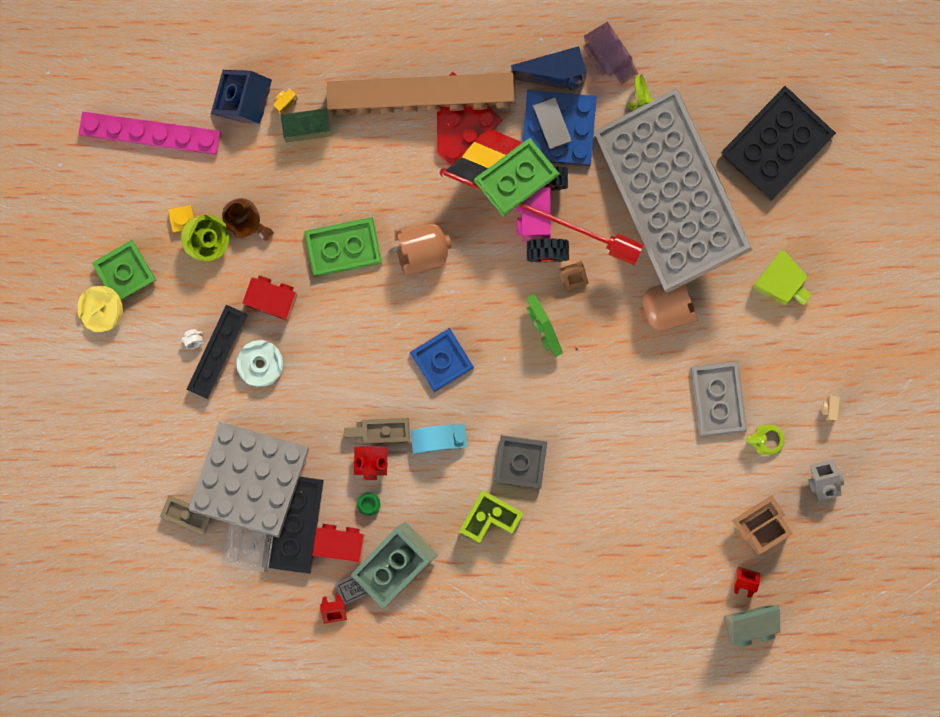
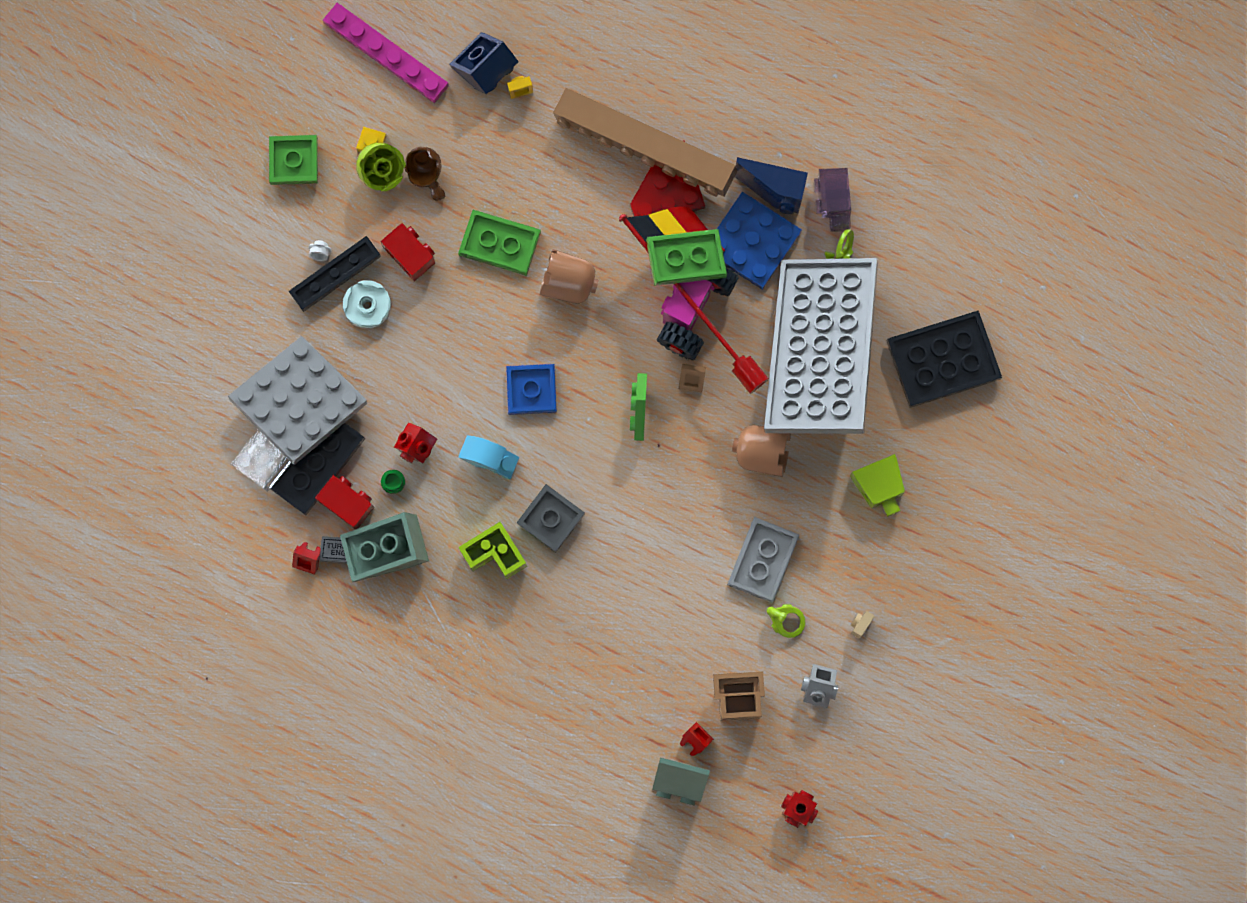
camera: 25 degrees right, 5 degrees down
light yellow tile [77,286,123,332] -> none
dark tan plate [160,495,211,535] -> none
clear green brick [281,108,332,143] -> none
dark tan hinge [344,418,410,444] -> none
light grey tile [533,98,572,150] -> none
none -> red brick [781,790,818,828]

